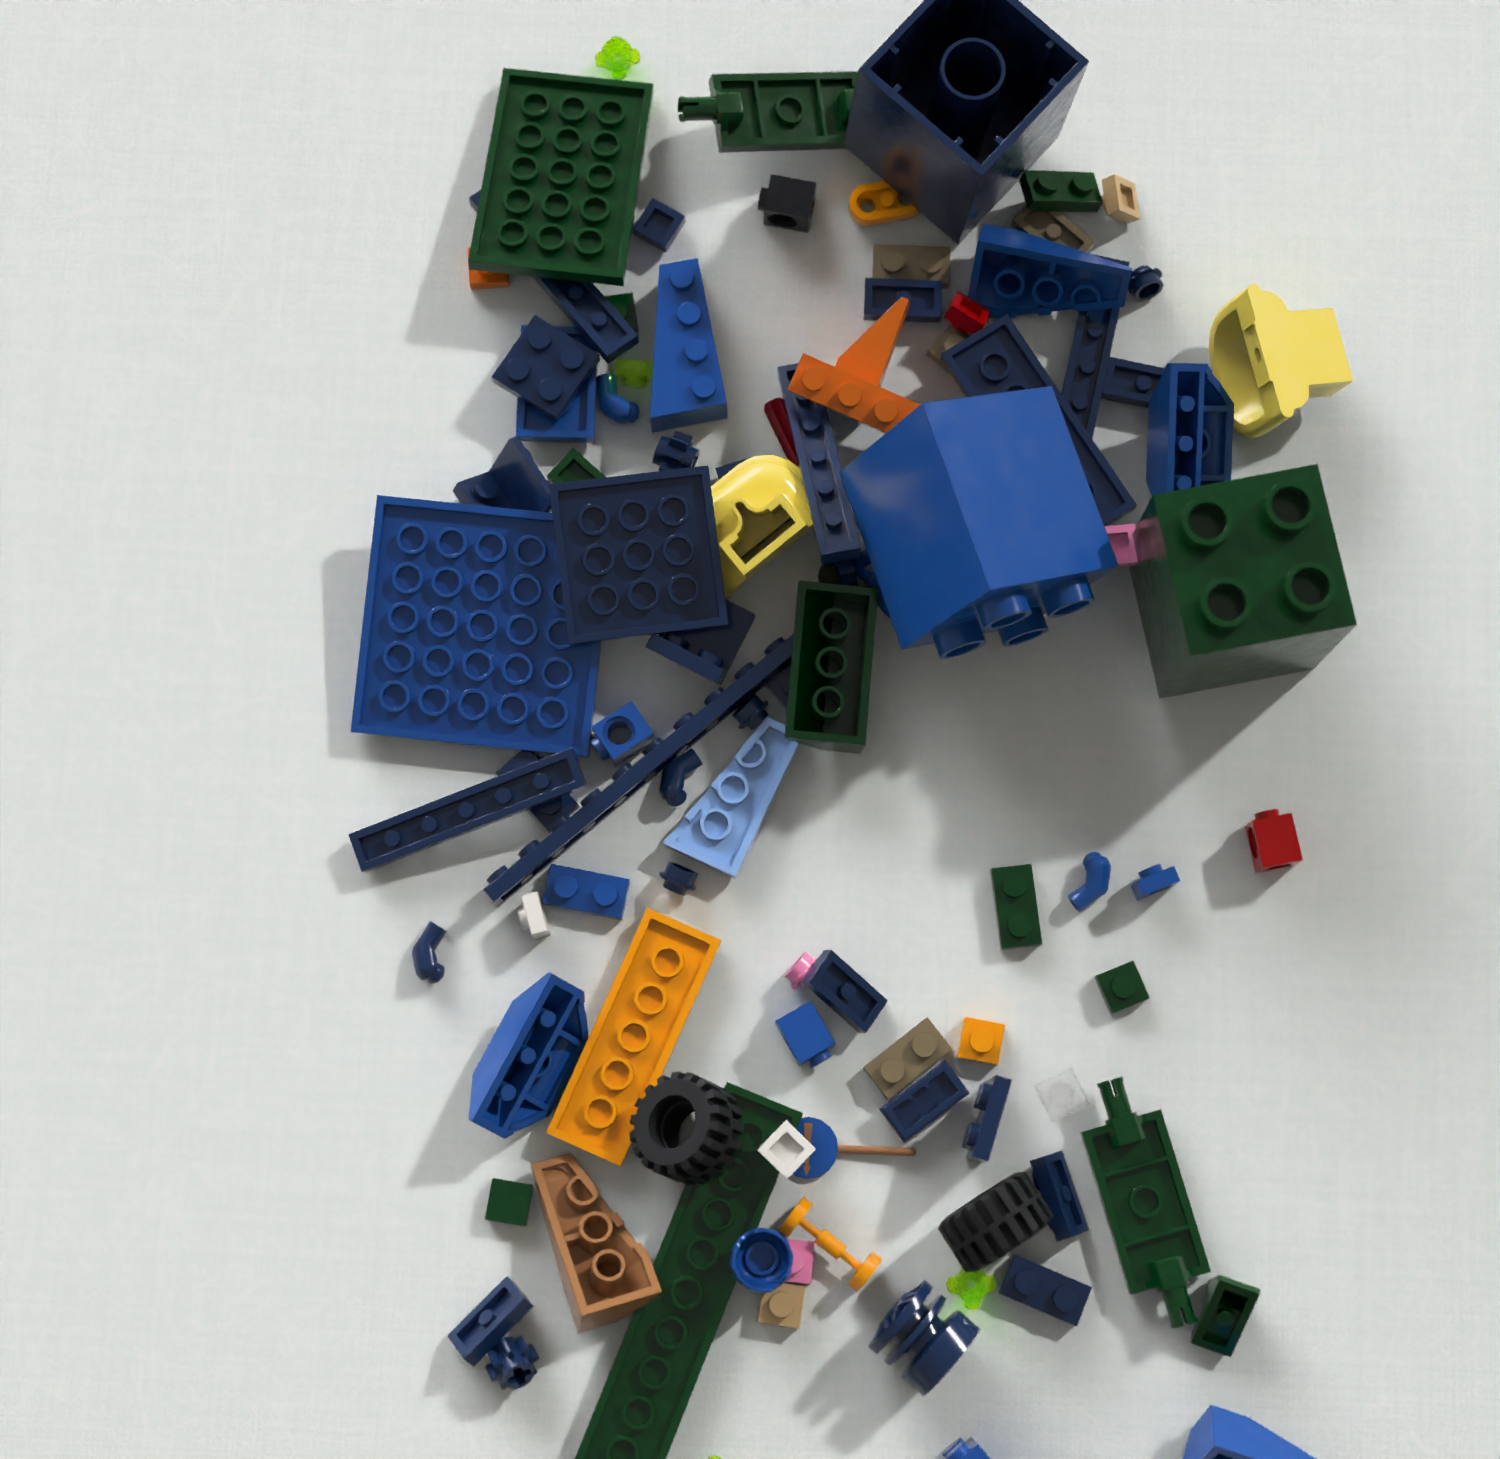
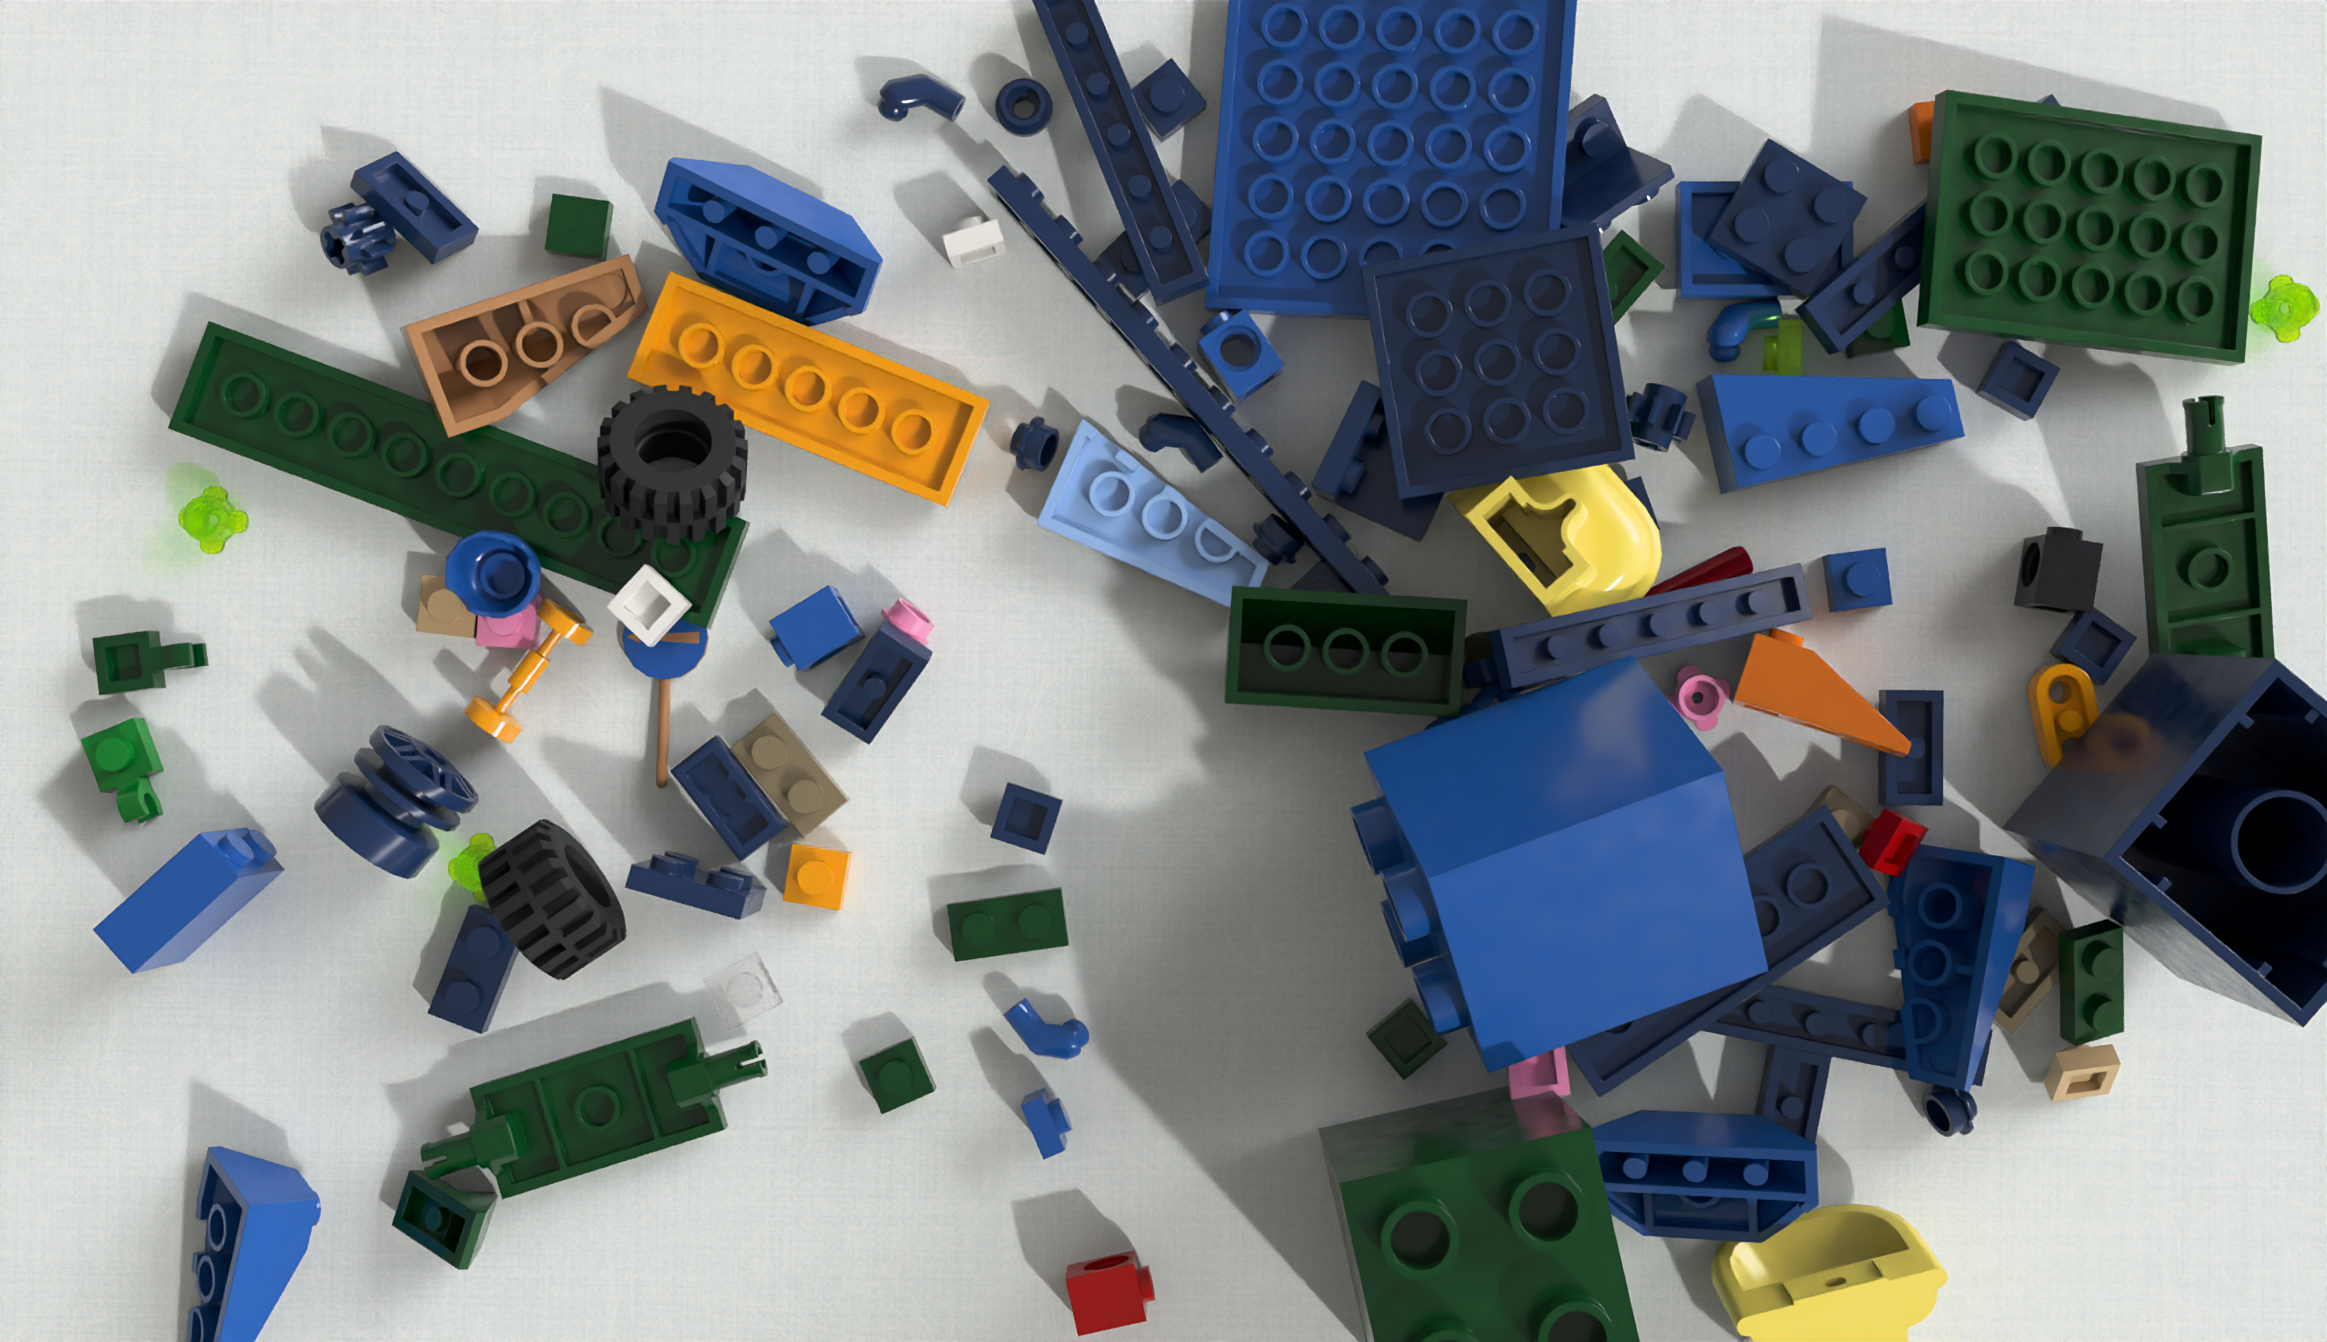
camera: 85 degrees right, 10 degrees up
blue plate [542,864,630,920] -> none
orange plate [787,353,920,434] -> none
dark tan plate [872,244,950,289] -> none
dark blue plate [1030,1150,1089,1242] -> none
none -> dark blue plate [990,782,1063,855]
none -> dark blue plate [995,78,1053,137]
none -> dark blue plate [1131,58,1207,143]
none -> dark green tile [1366,998,1448,1080]
none -> bright pink plate [1667,665,1731,731]
none -> blue plate [1822,548,1893,612]
none -> dark blue plate [2049,607,2137,685]

